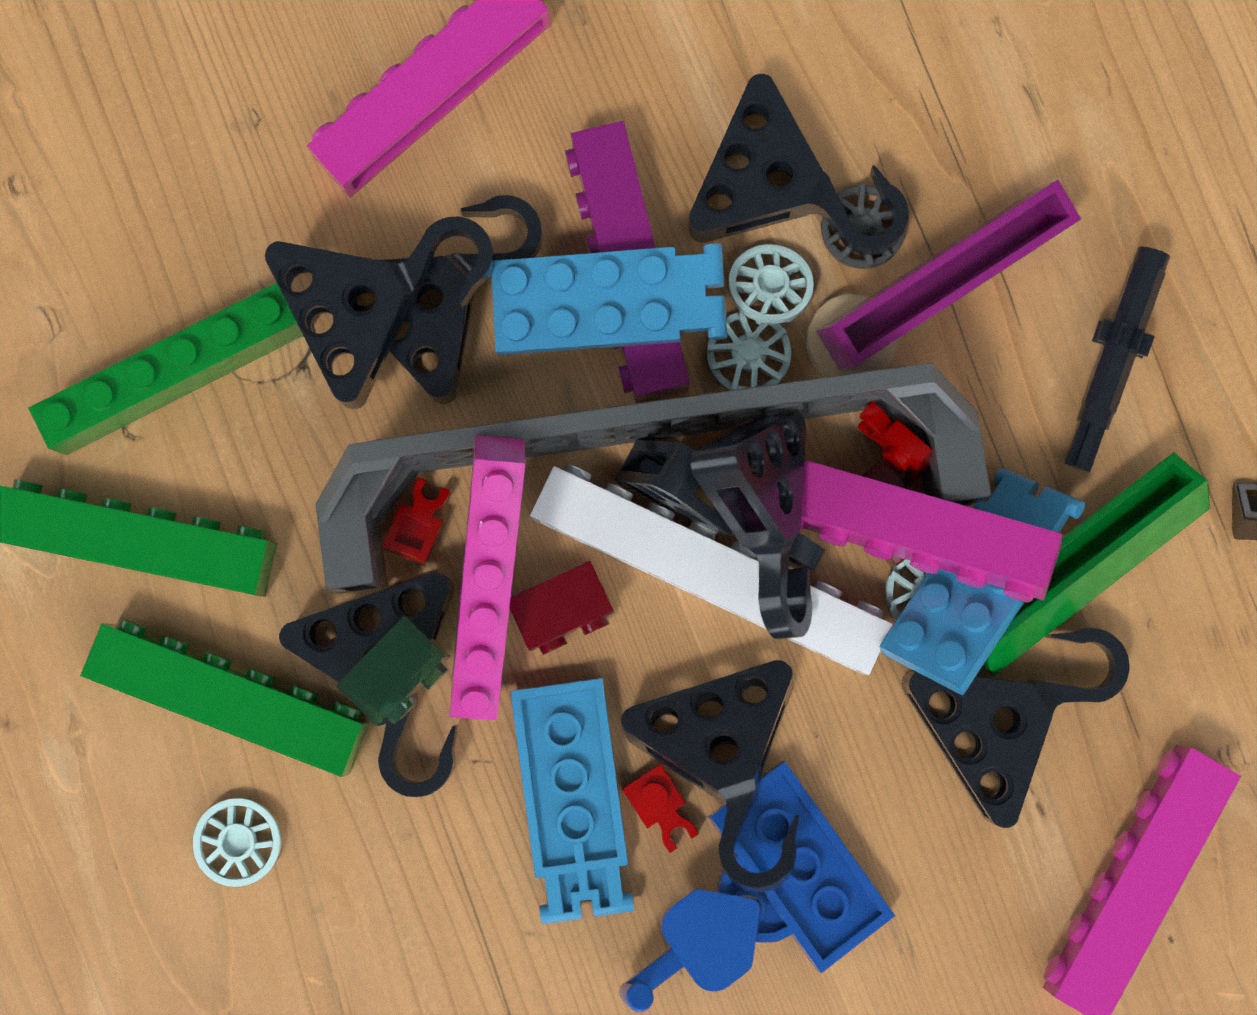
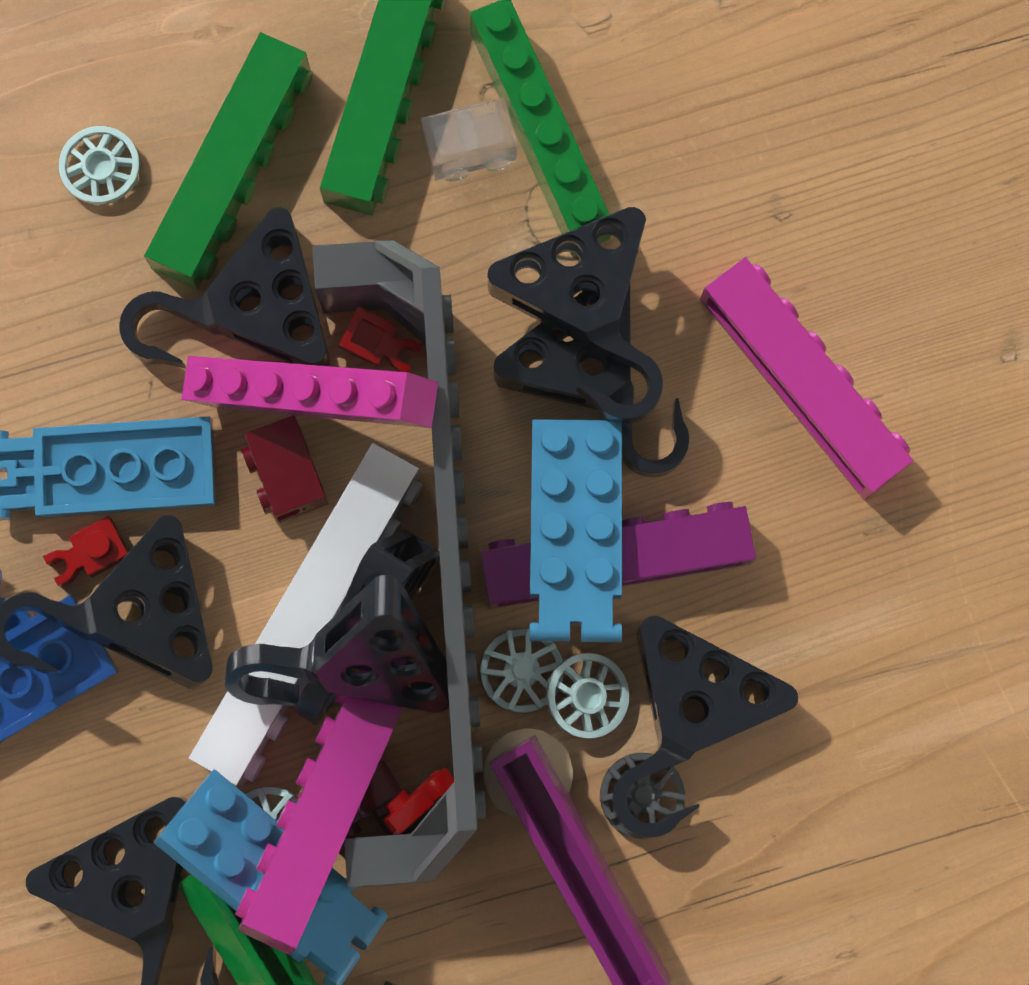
camera: 90 degrees right, 5 degrees down
clear green brick [336,615,450,726] -> none
none -> clear brick [421,98,517,182]

